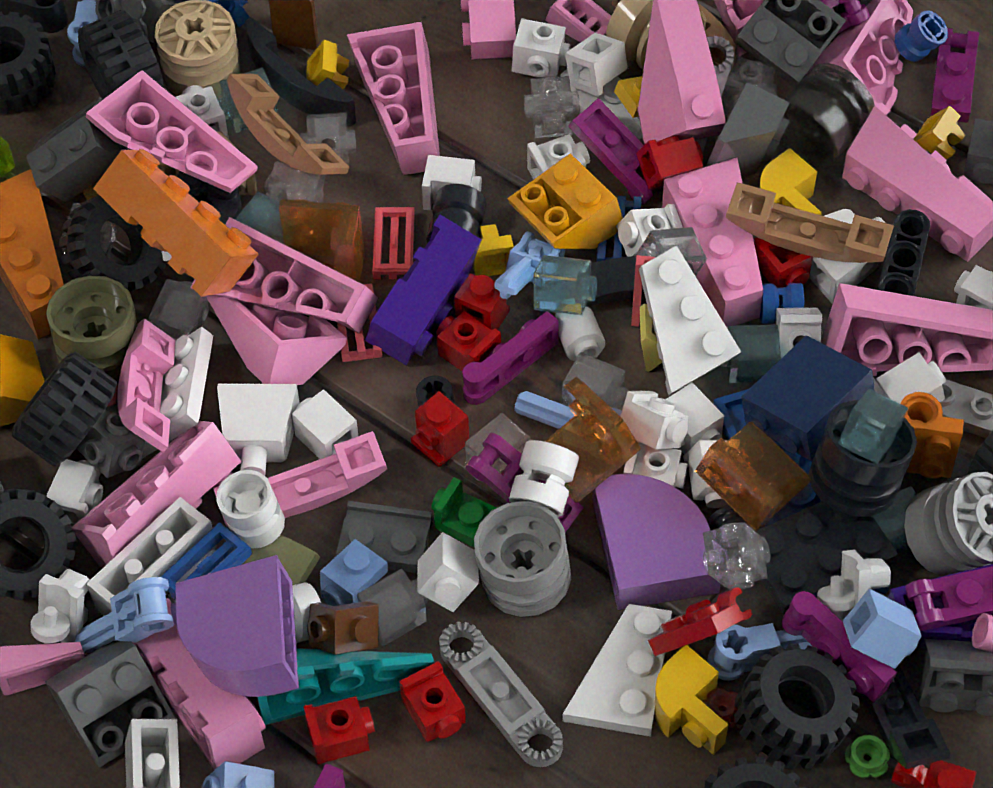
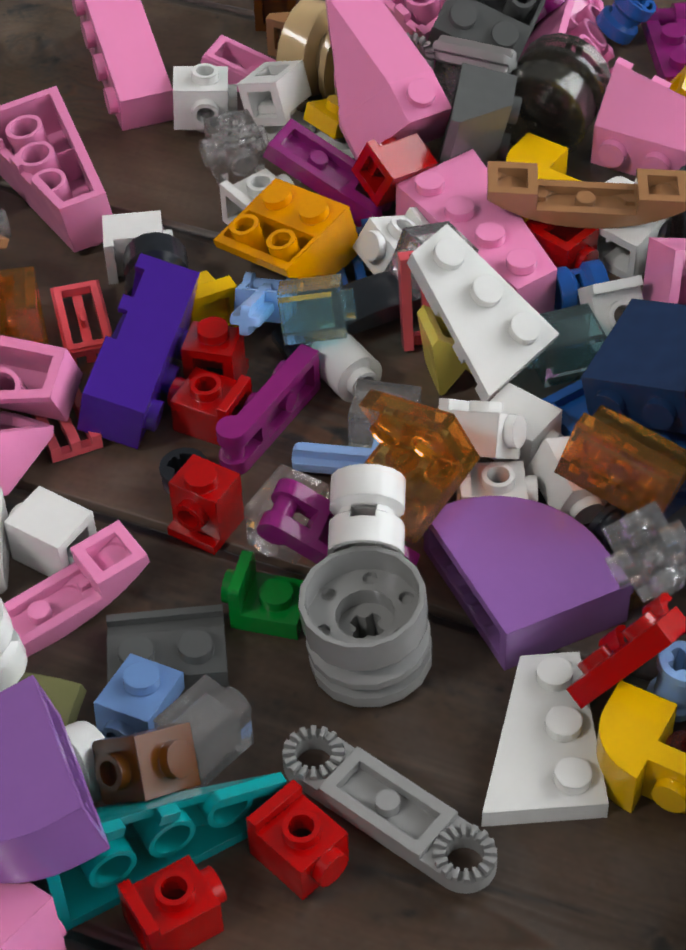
camera: 15 degrees left, 10 degrees down
white brick [417,532,479,612] -> none
none -> light grey axle [432,35,518,74]

